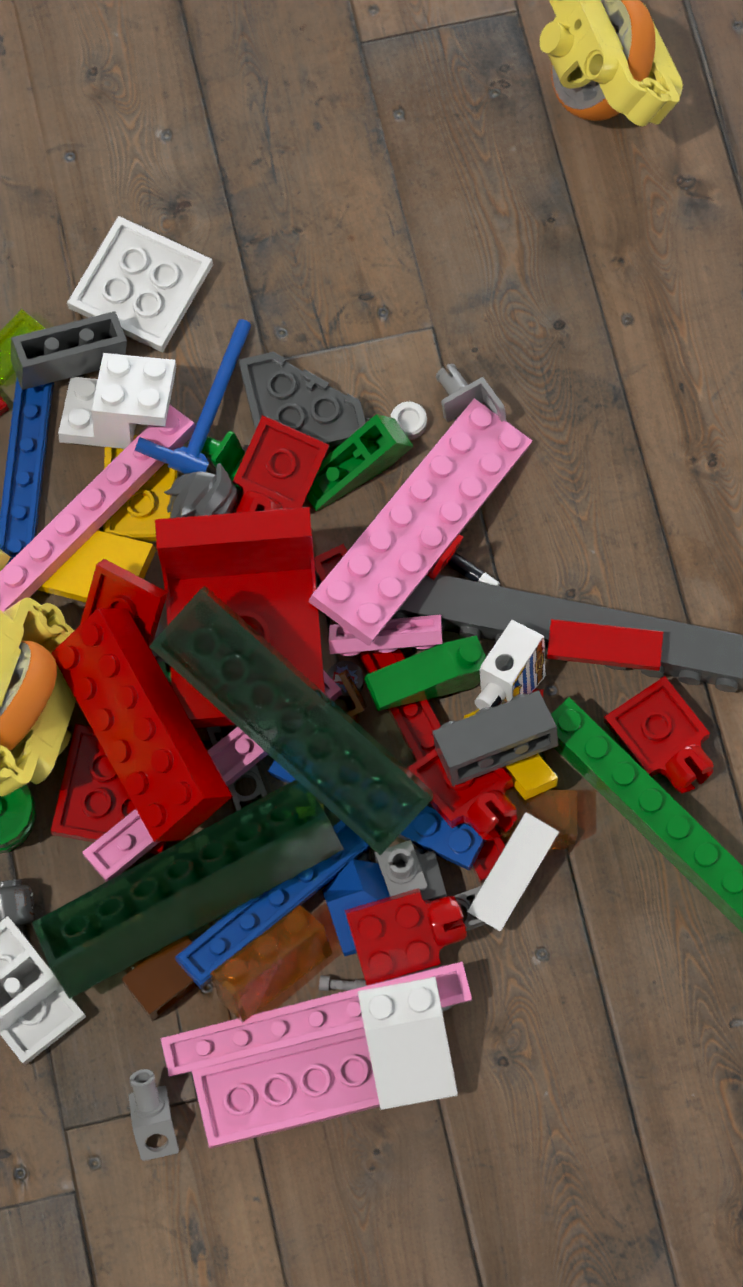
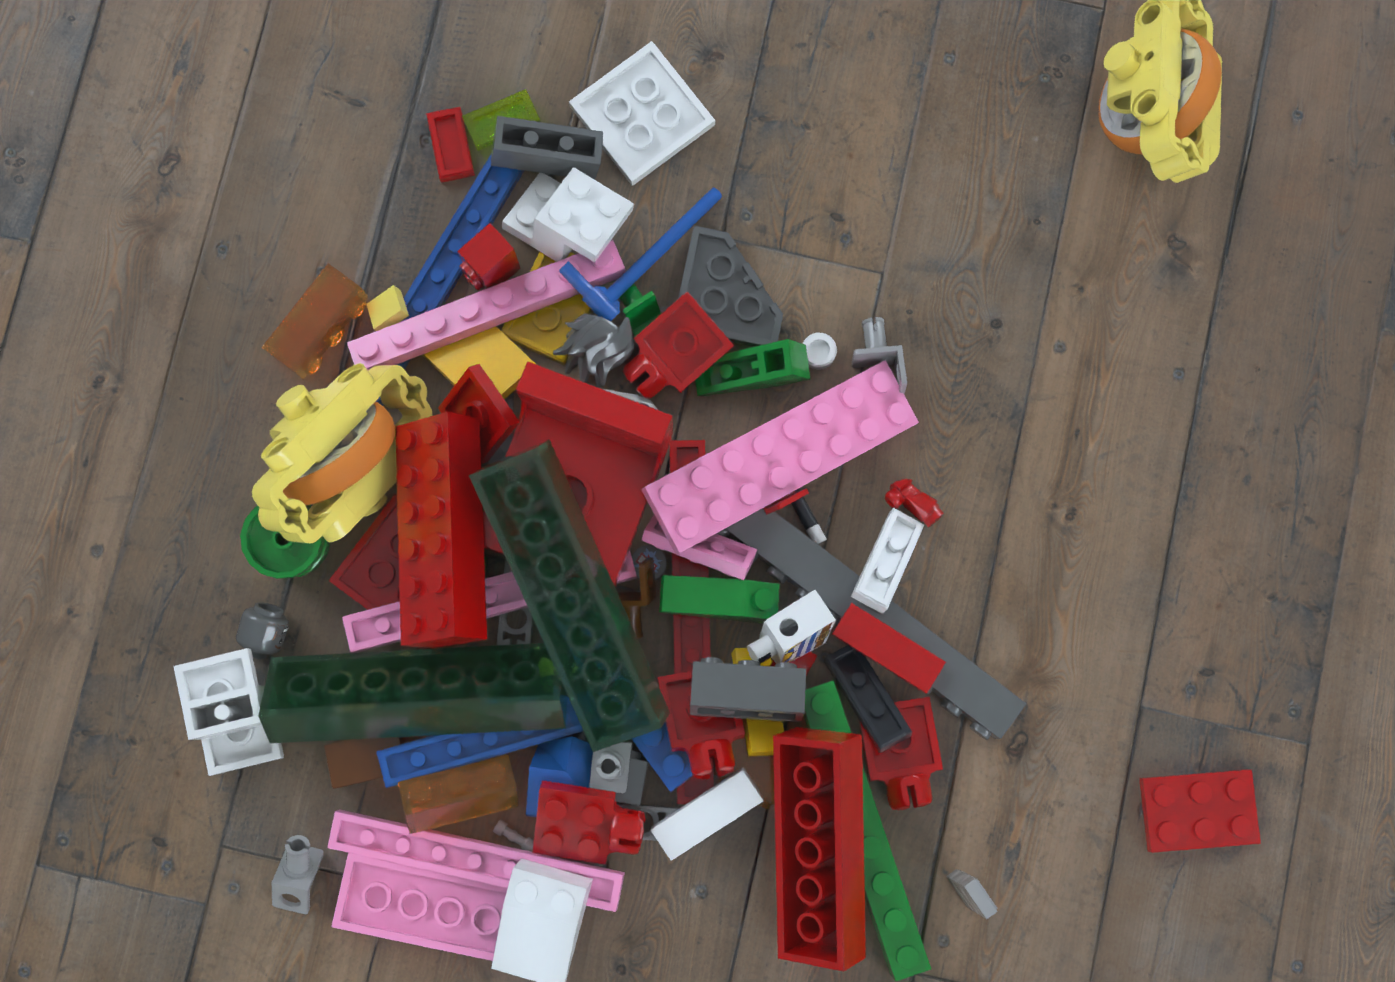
camera: 20 degrees right, 10 degrees up
none -> red brick [457,223,521,291]
none -> red brick [773,727,866,972]
none -> black tile [824,645,912,753]
none -> white tile [851,508,924,614]
none -> red arm [885,479,944,528]

